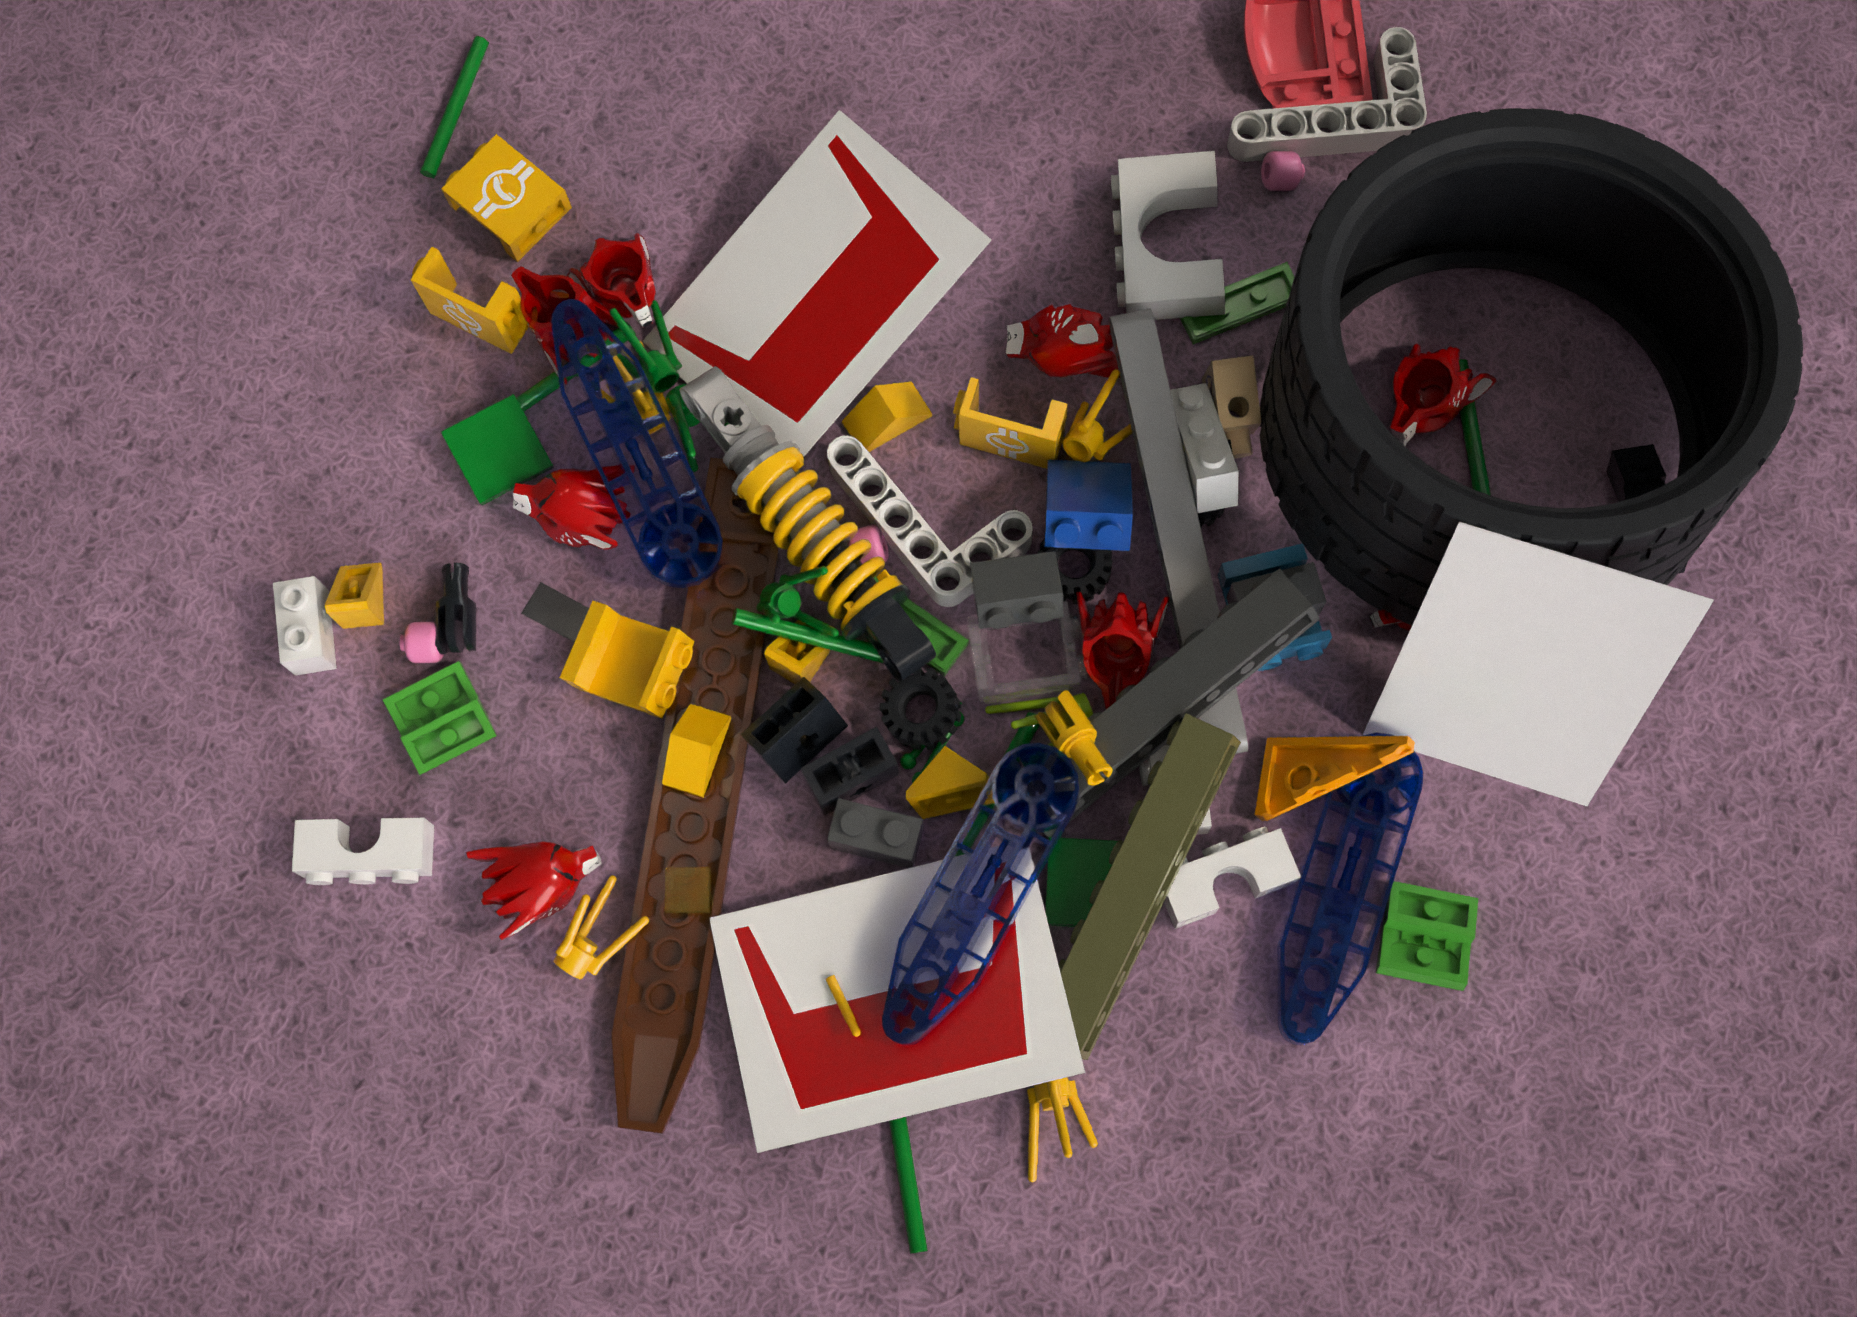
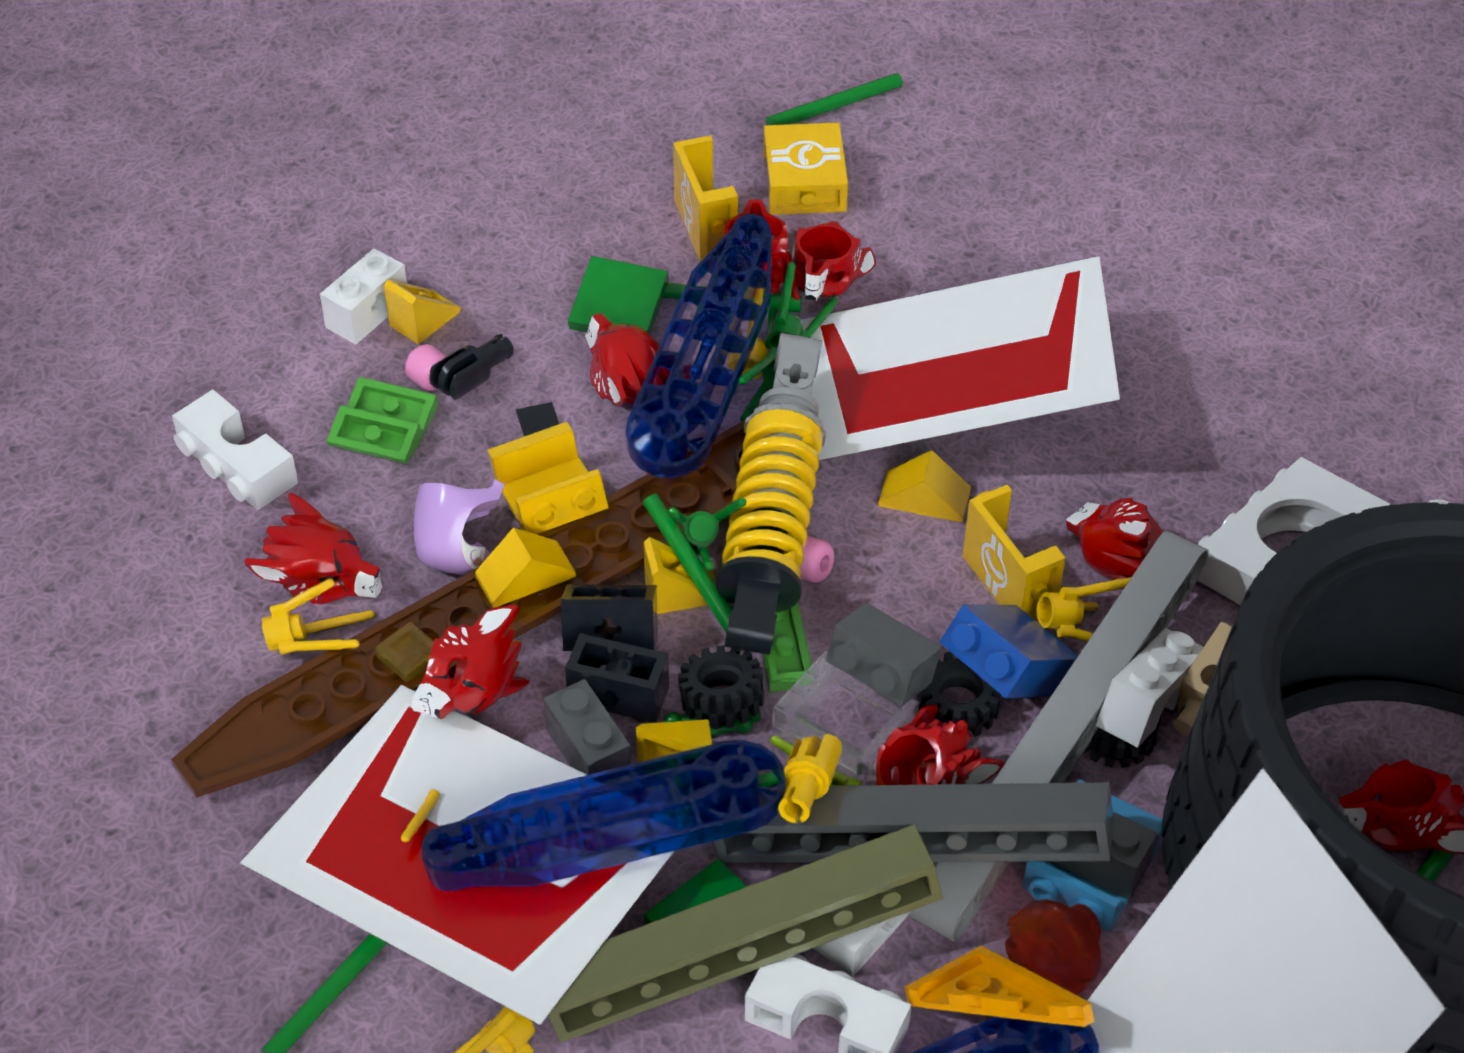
camera: 40 degrees right, 25 degrees down
white beam [827,435,1033,607] -> none
none -> red piece [411,605,530,719]
none -> lavender piece [414,479,505,575]
none -> clear red tile [1005,899,1101,995]

